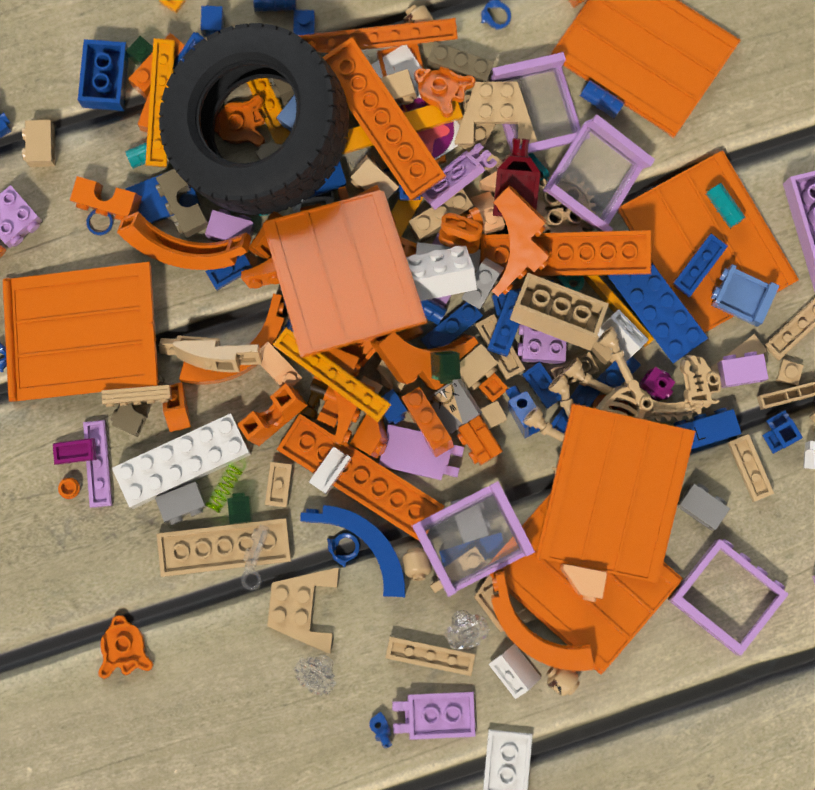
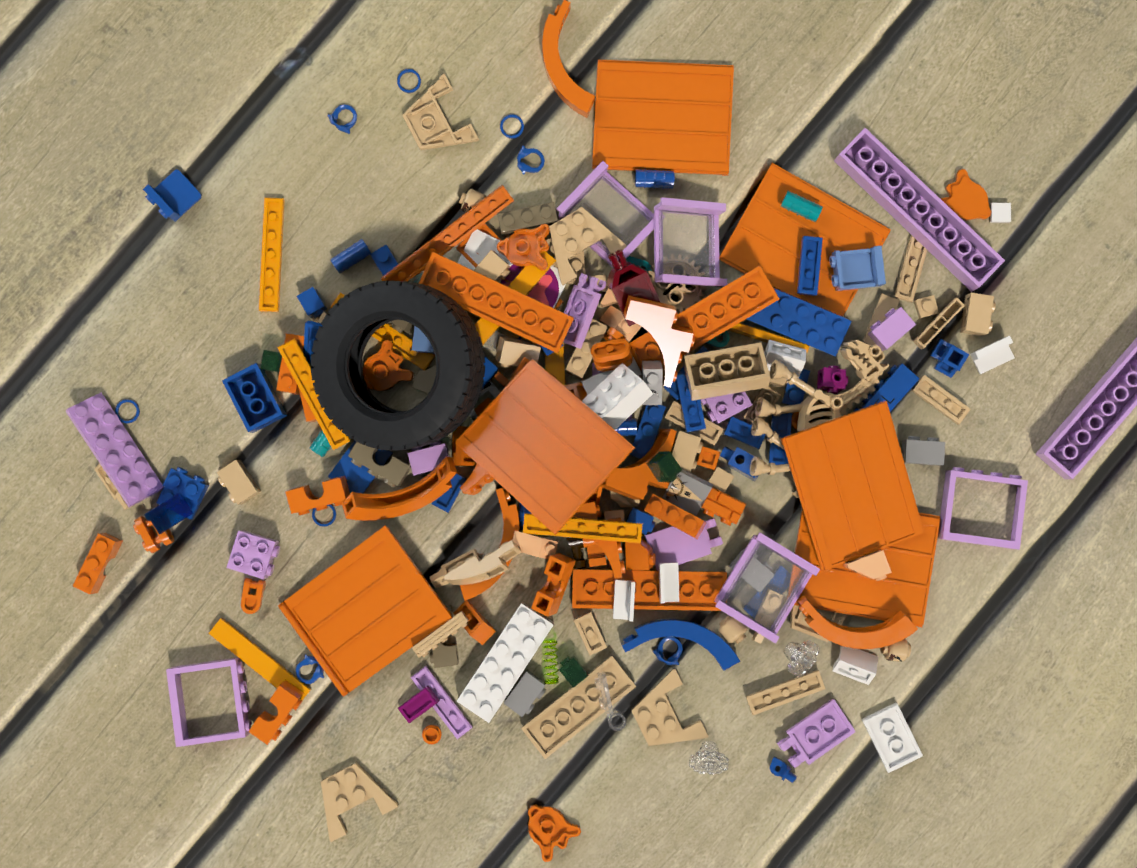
camera: 25 degrees left, 5 degrees up
none -> white panel [658,562,679,604]

